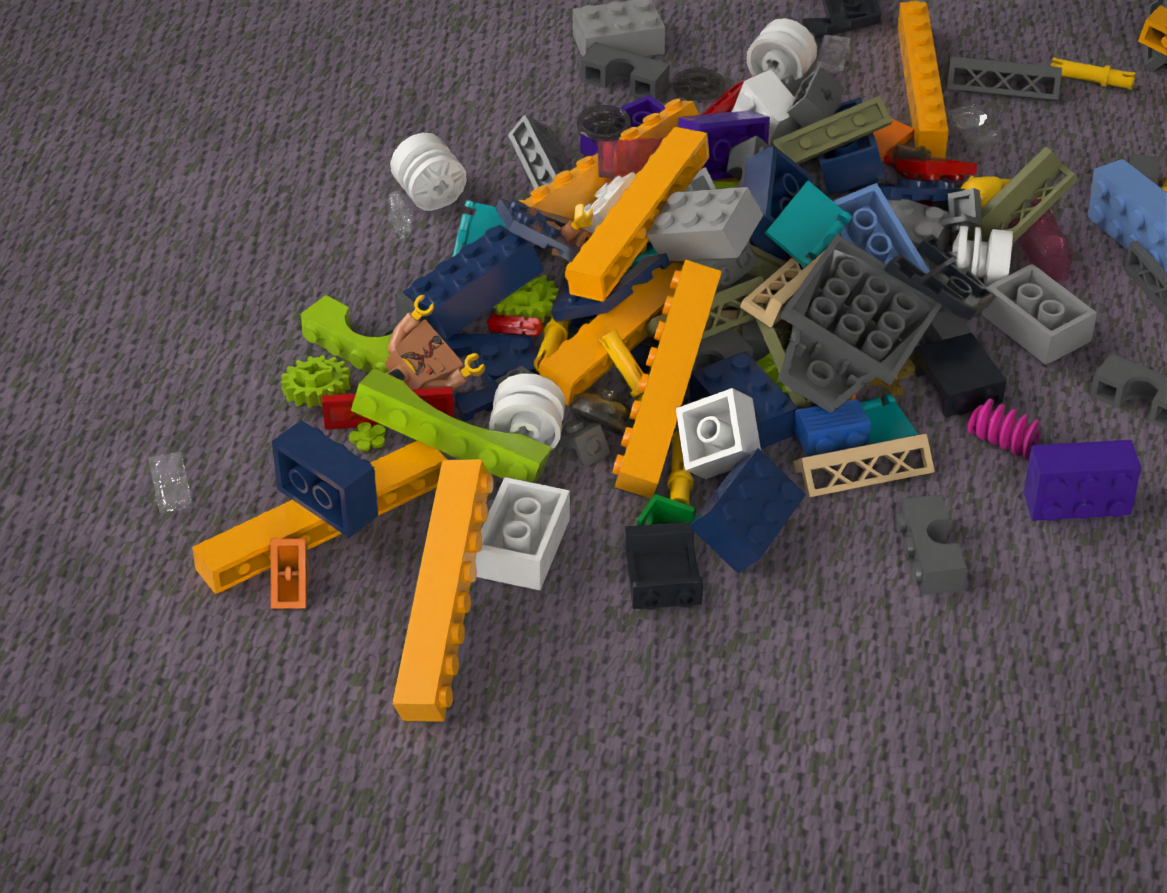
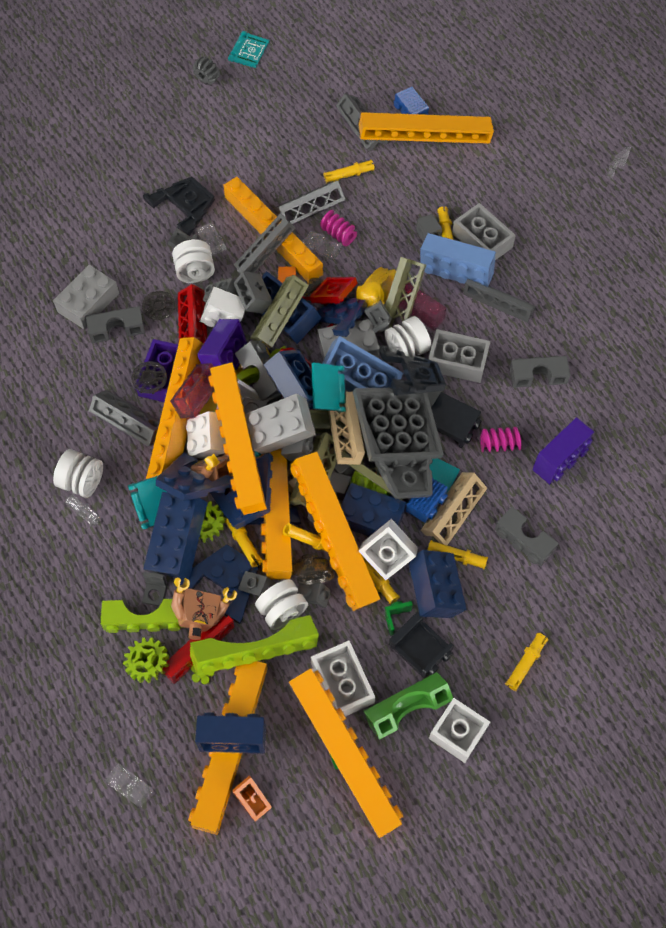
camera: 40 degrees left, 20 degrees up
red axle [487,314,544,337] -> none
none -> dark grey fence [234,213,296,274]
none -> dark pink piece [320,210,357,246]
none -> bright green arch [364,672,453,740]
none -> yellow pin [428,540,488,569]
none -> white brick [429,698,490,763]
none -> yellow pin [505,633,548,691]

